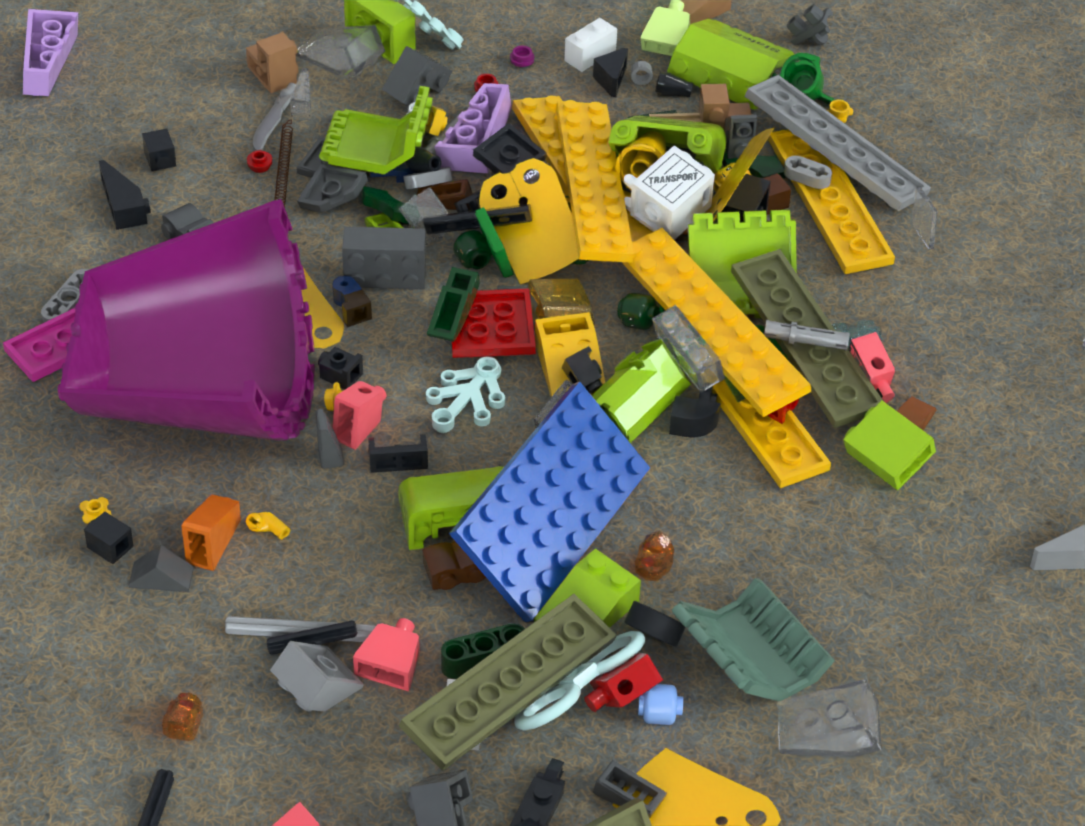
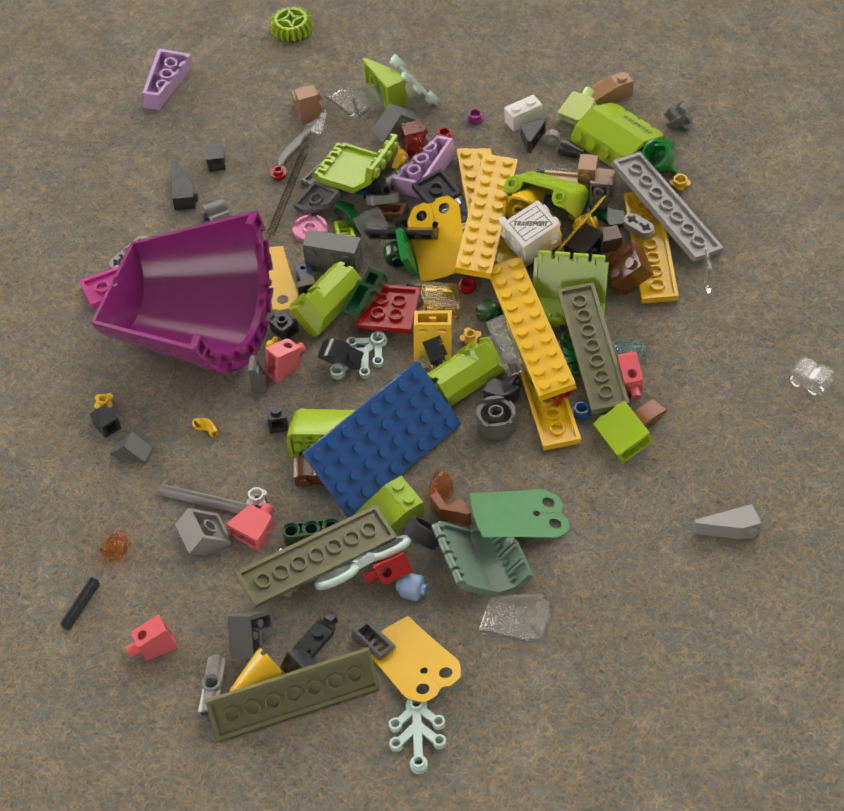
camera: 20 degrees right, 5 degrees up
orange slope [181,494,241,571] -> none
black axle [267,620,358,655] -> none
black hinge [368,434,428,473] -> none
light grey pin [764,320,850,350] -> none
none -> white plate [246,487,267,506]
none -> black brick [266,404,289,434]
none -> lime brick [288,261,362,337]
none -> bright pink tile [293,215,328,243]
none -> black brick [317,338,364,370]
none -> clear red brick [400,119,428,160]
none -> dark orange slope [430,492,472,525]
none -> red plate [458,277,476,294]
none -> yellow plate [460,327,481,345]
none -> piece [470,489,570,538]
none -> dark grey brick [476,396,516,441]
none -> blue plate [572,401,591,420]
none -> reddish brown brick [605,239,654,295]

